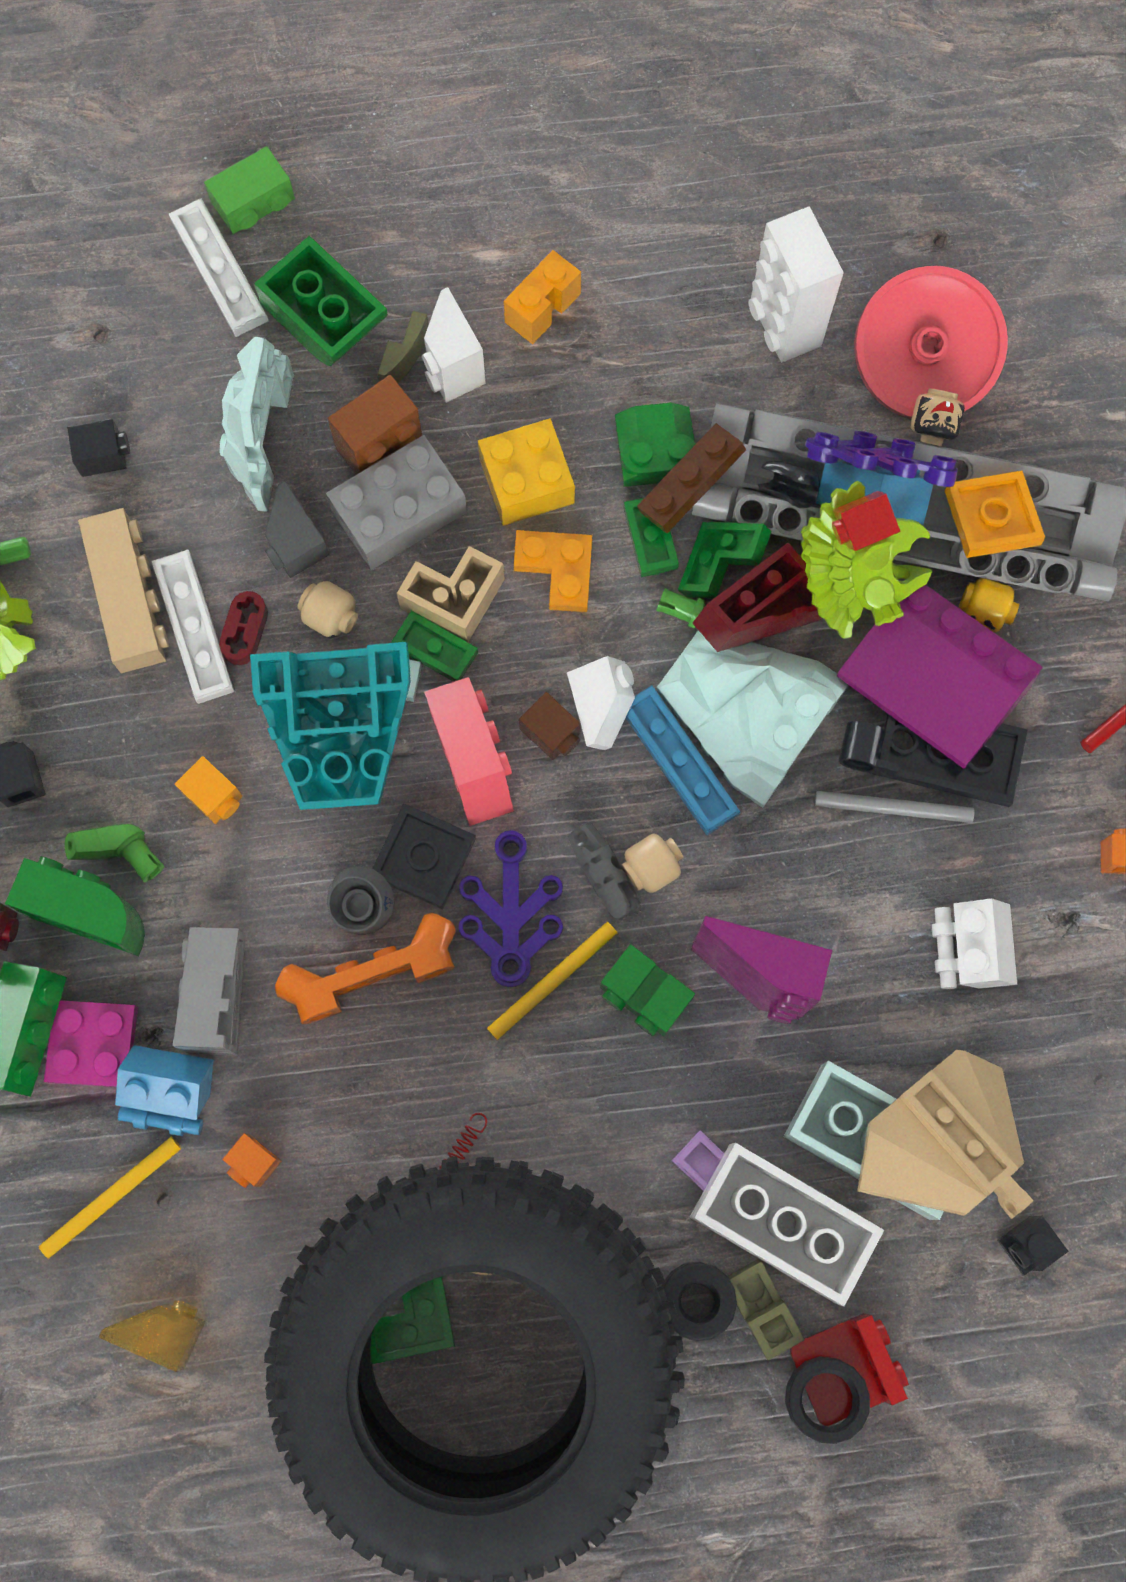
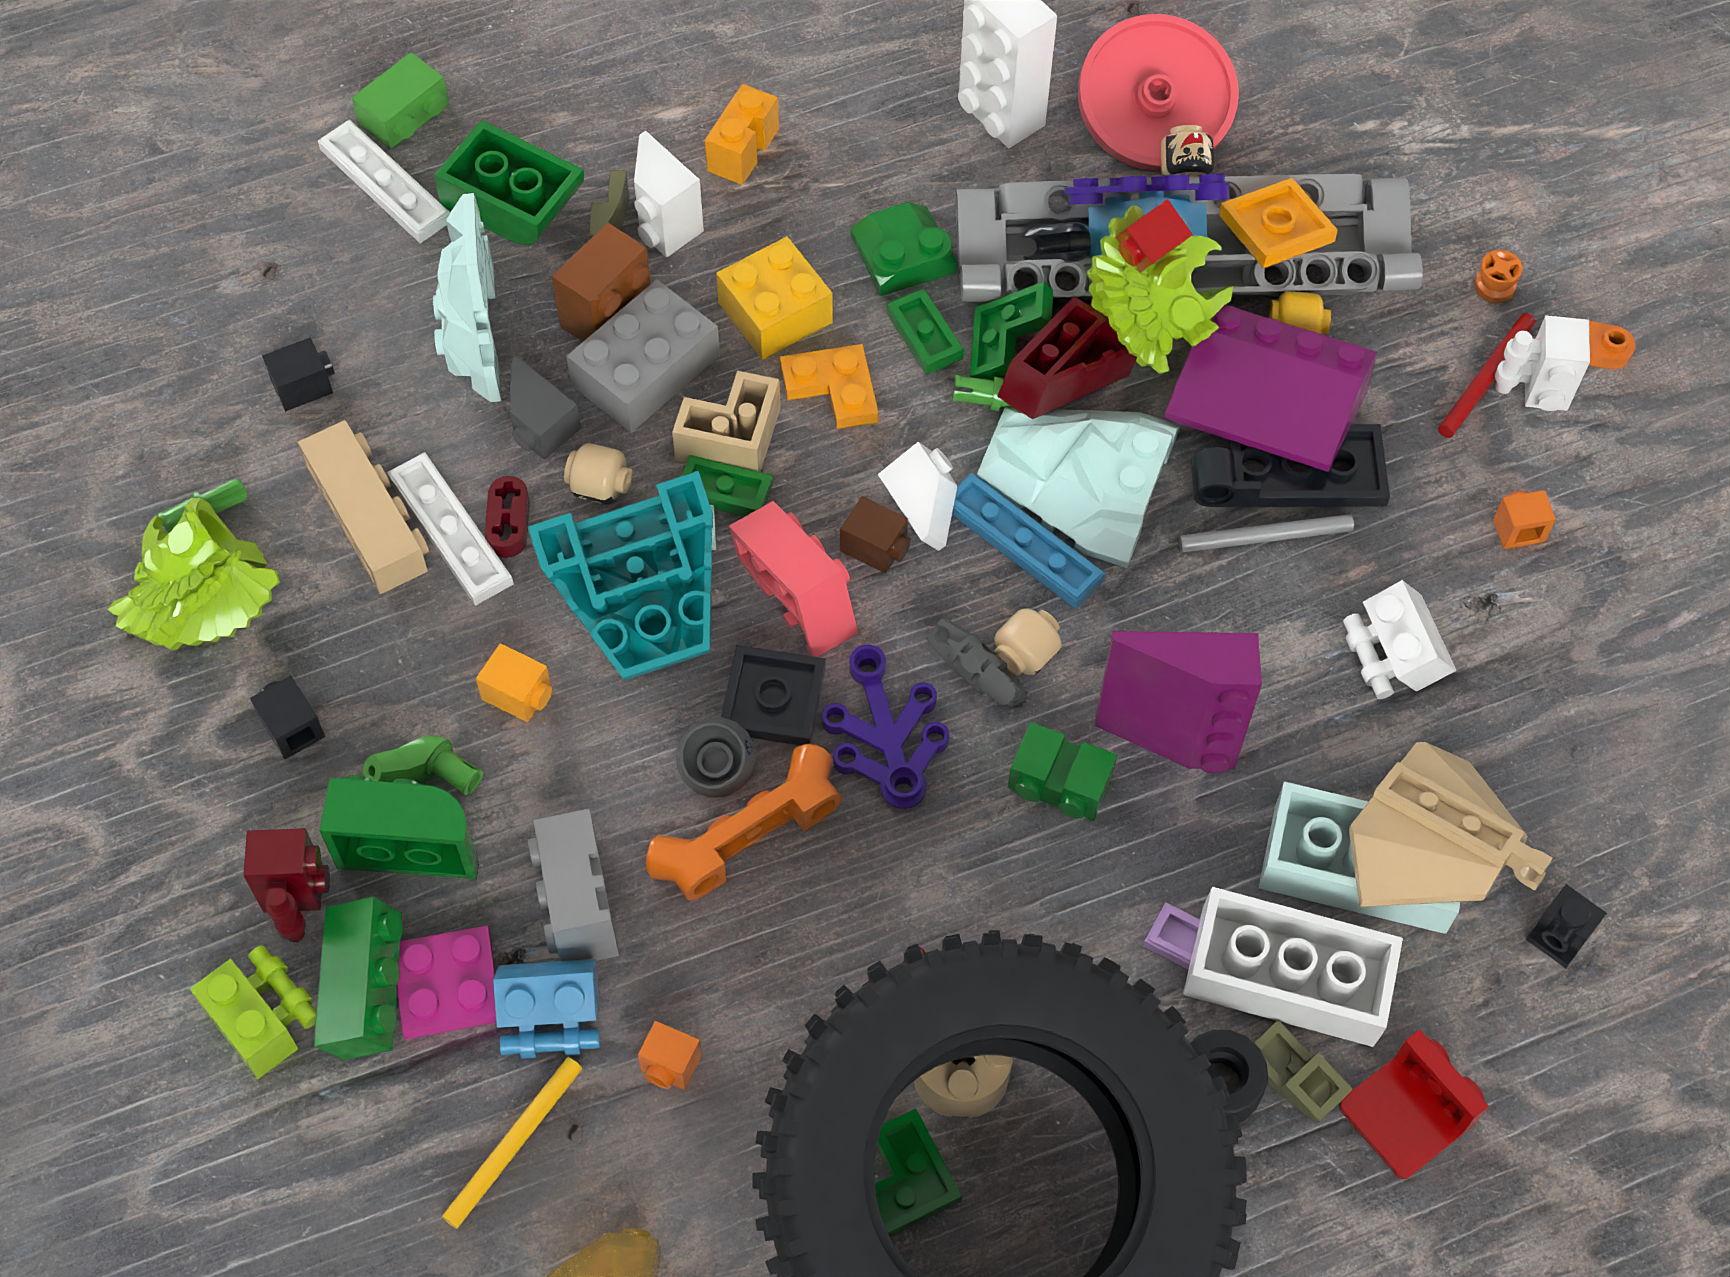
camera: 15 degrees left, 15 degrees down
yellow bar [487,922,618,1040] -> none
reddish brown plate [637,423,746,533] -> none
black tyre [785,1356,870,1444] -> none

